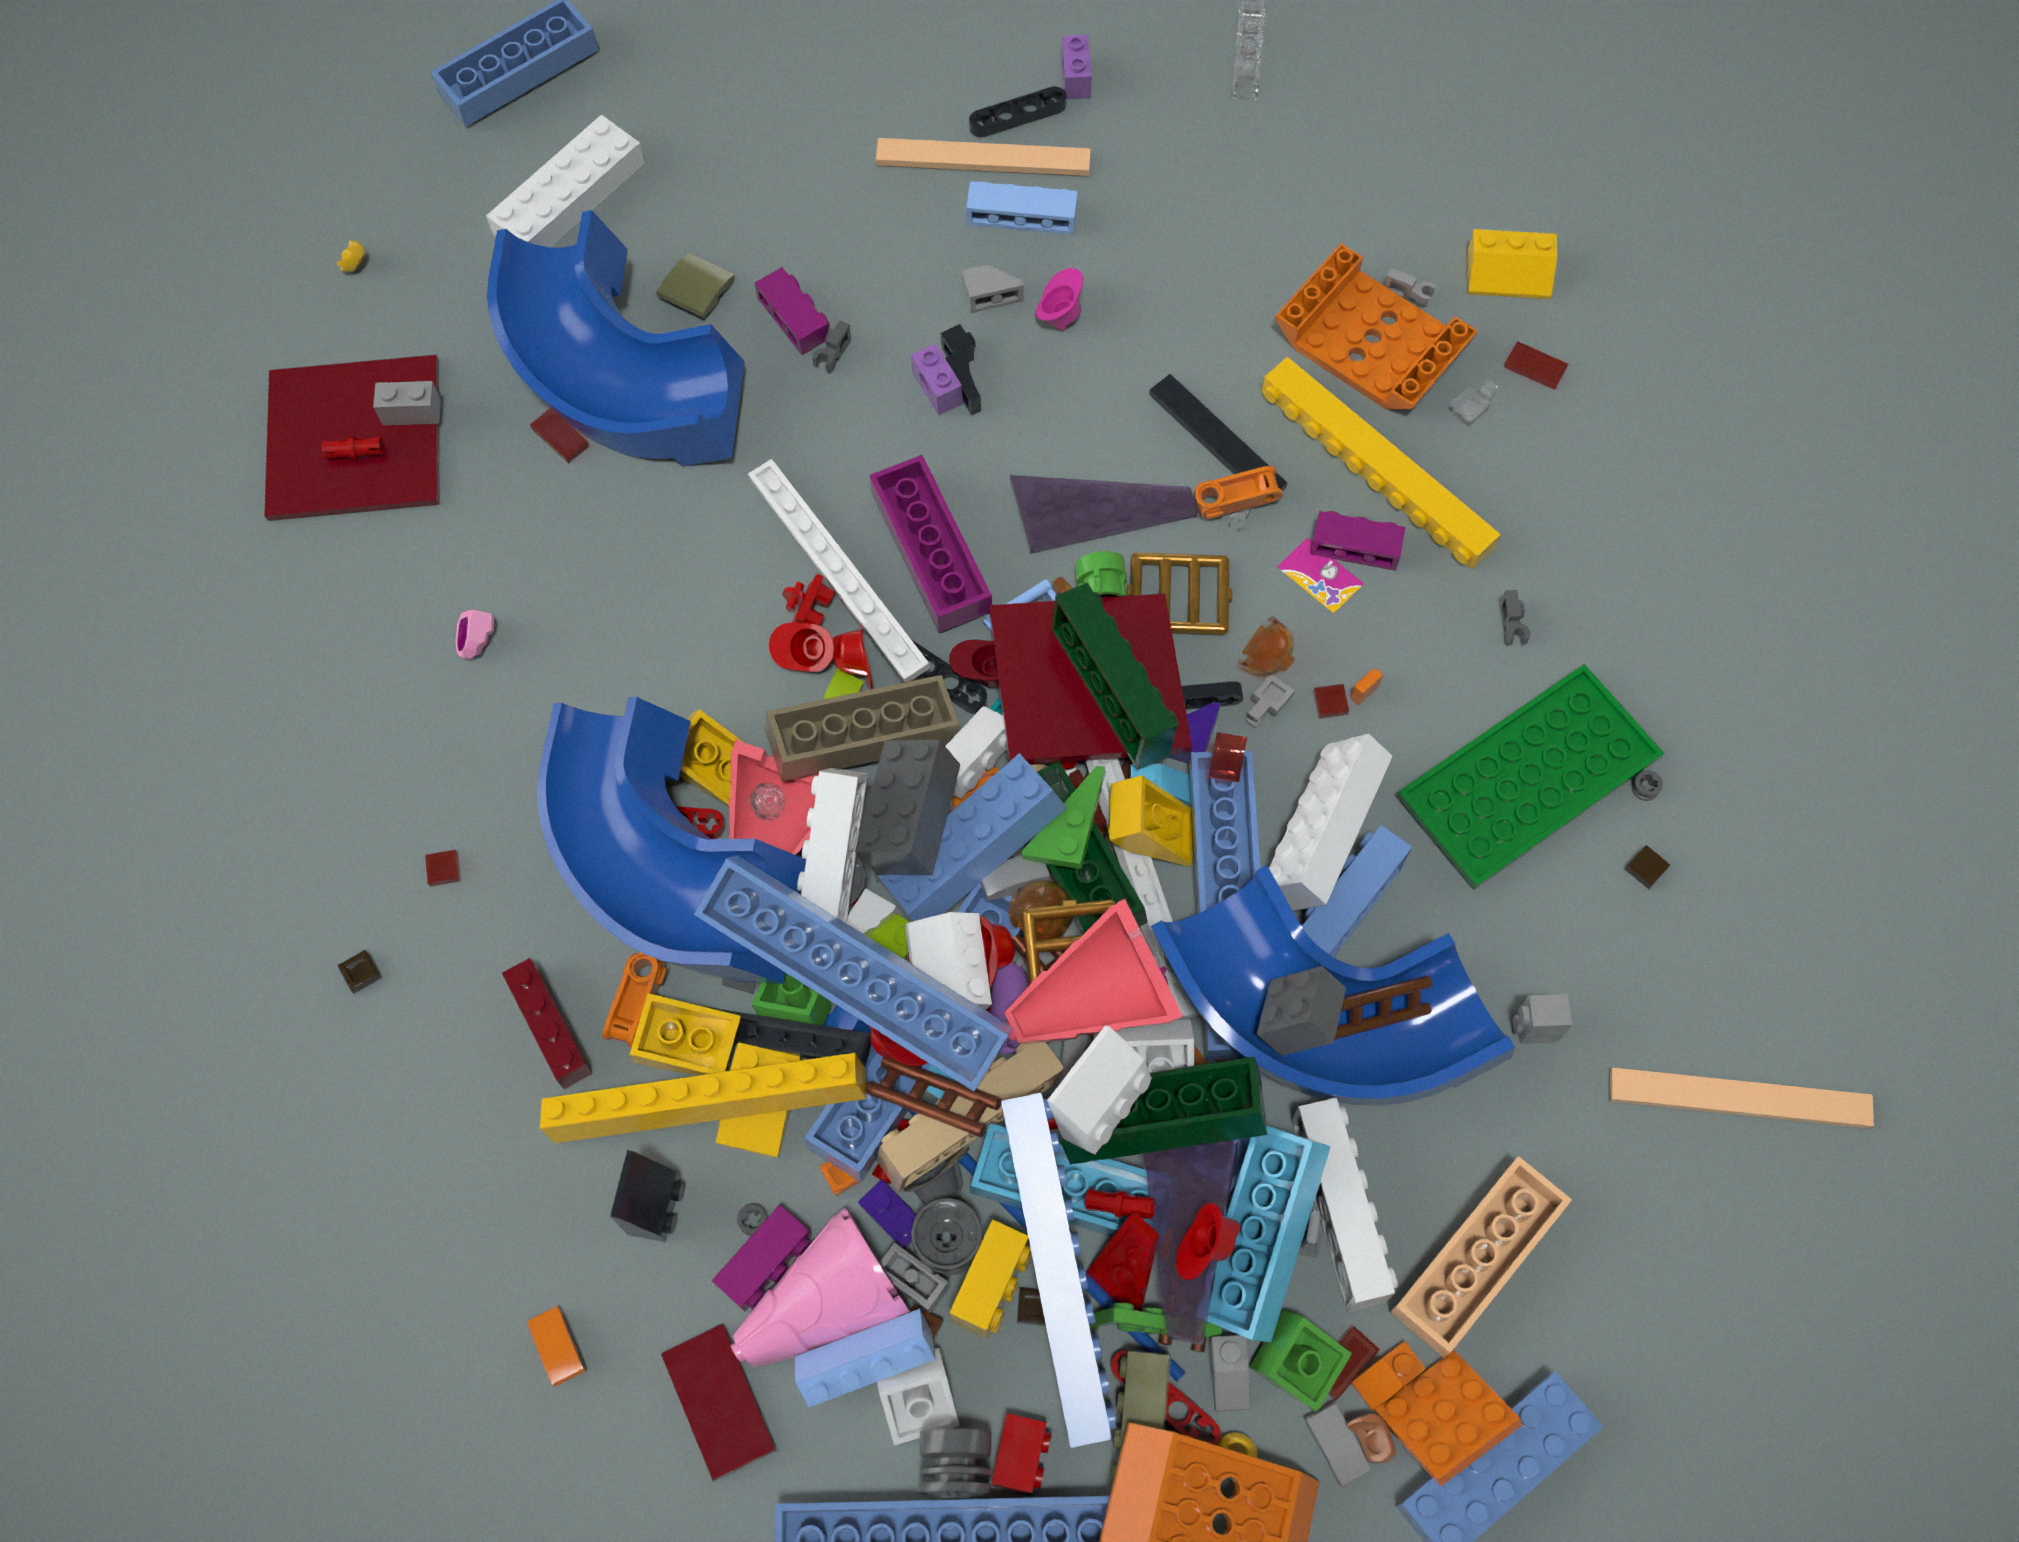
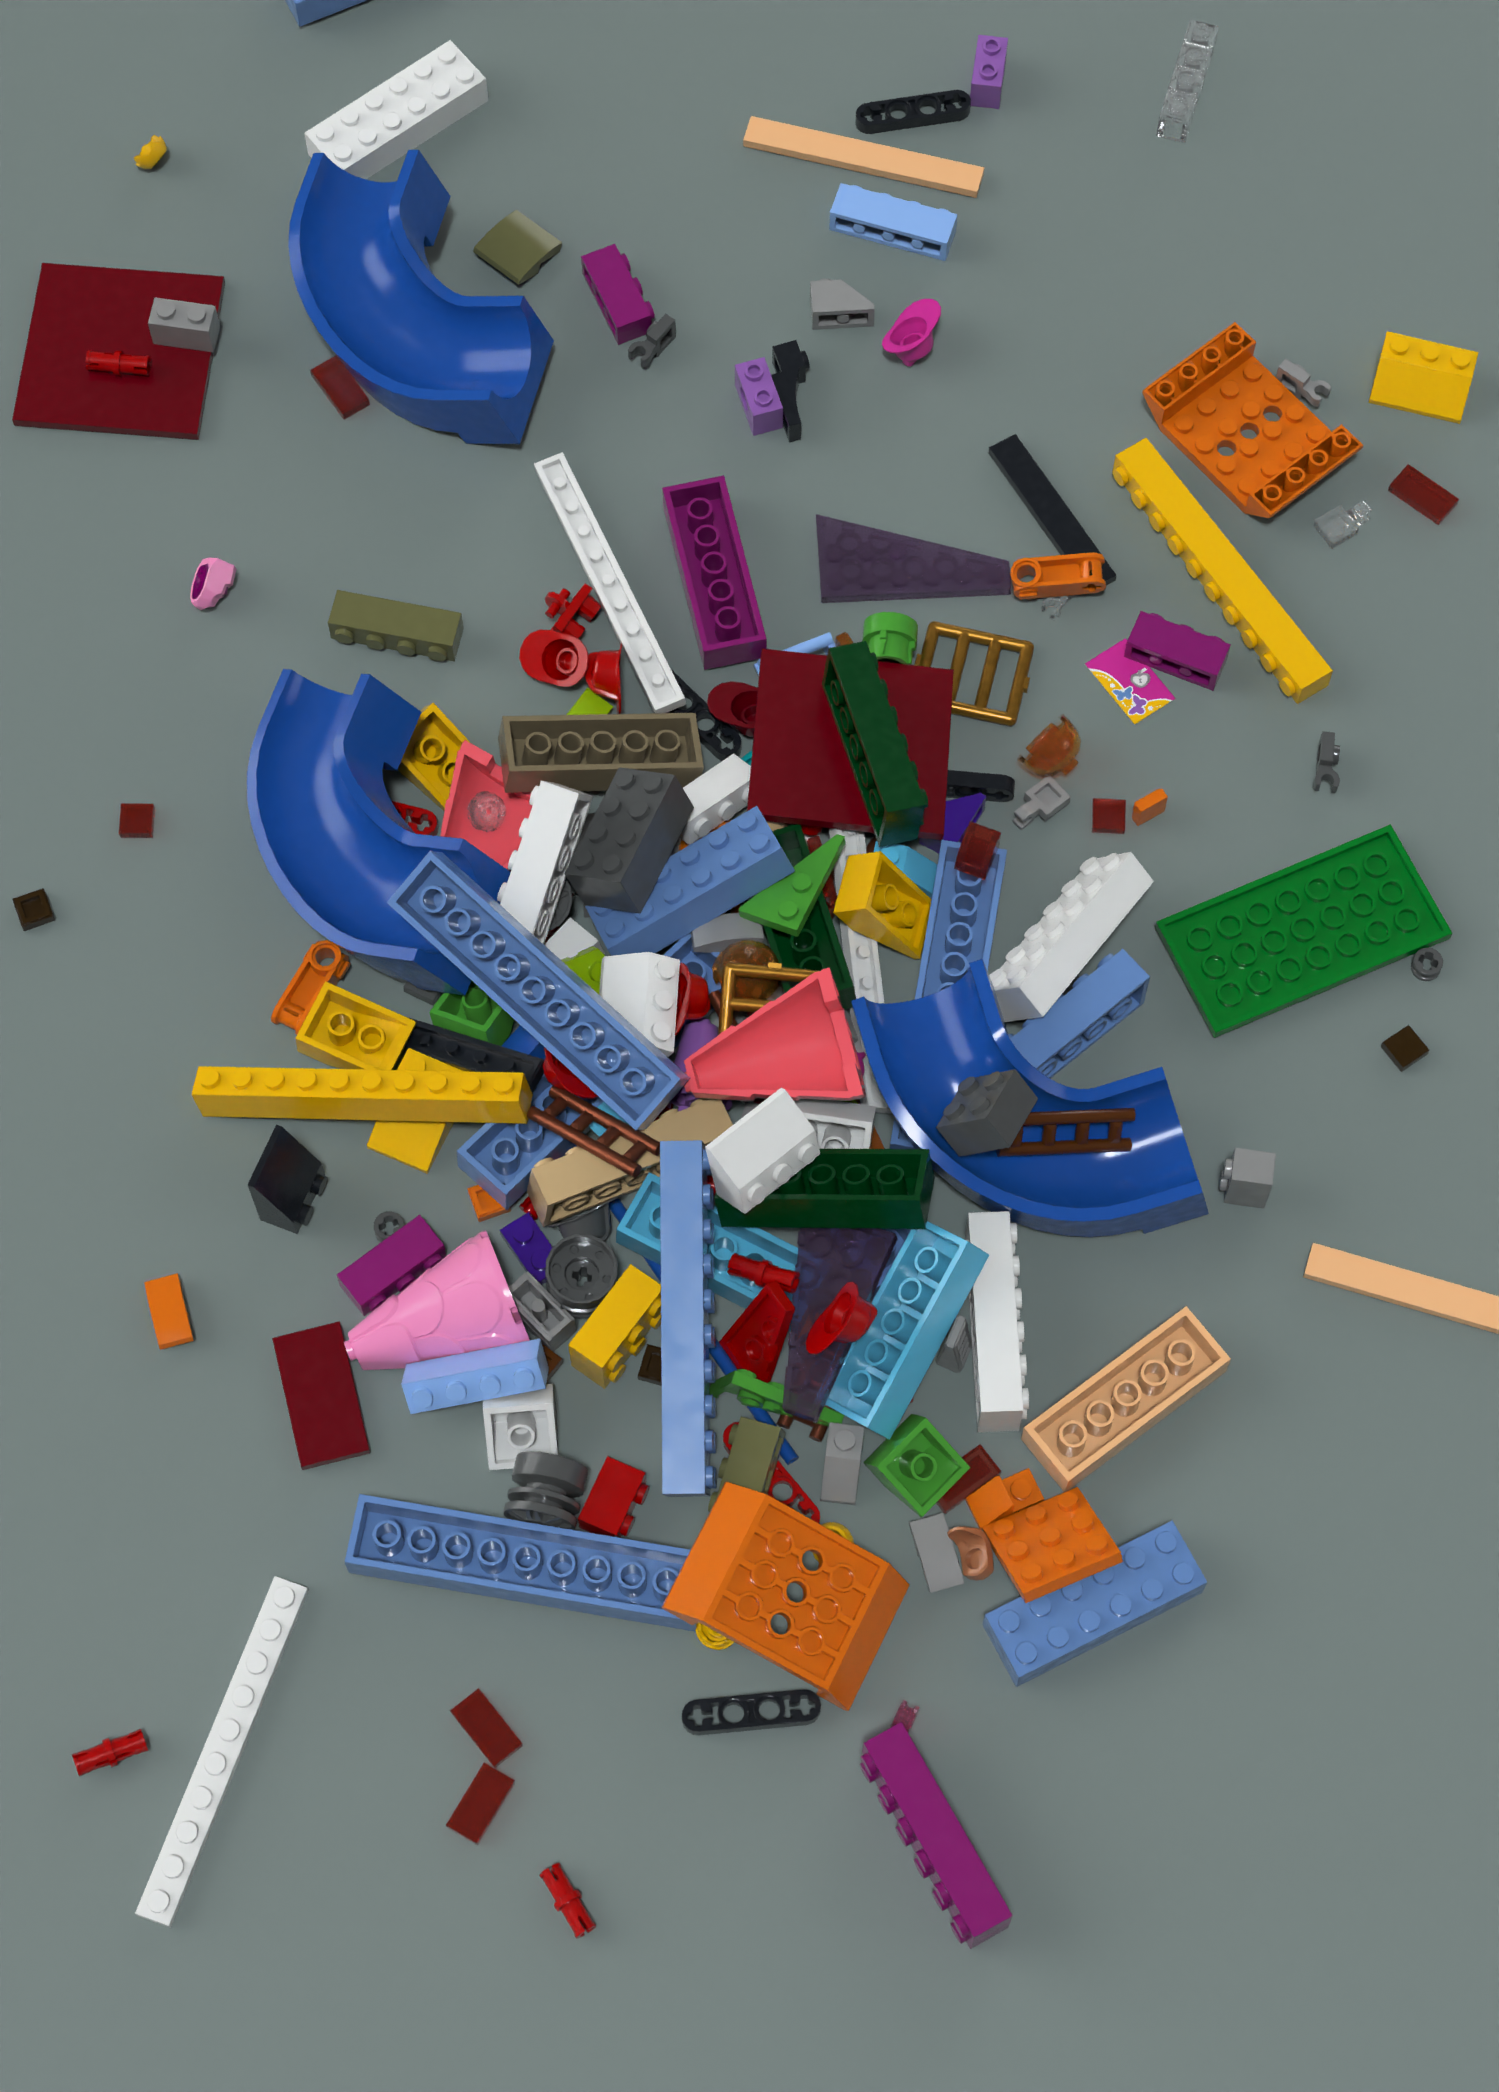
camera: 10 degrees right, 0 degrees up
dark red brick [502,958,592,1089] -> none
none -> olive brick [328,590,464,661]

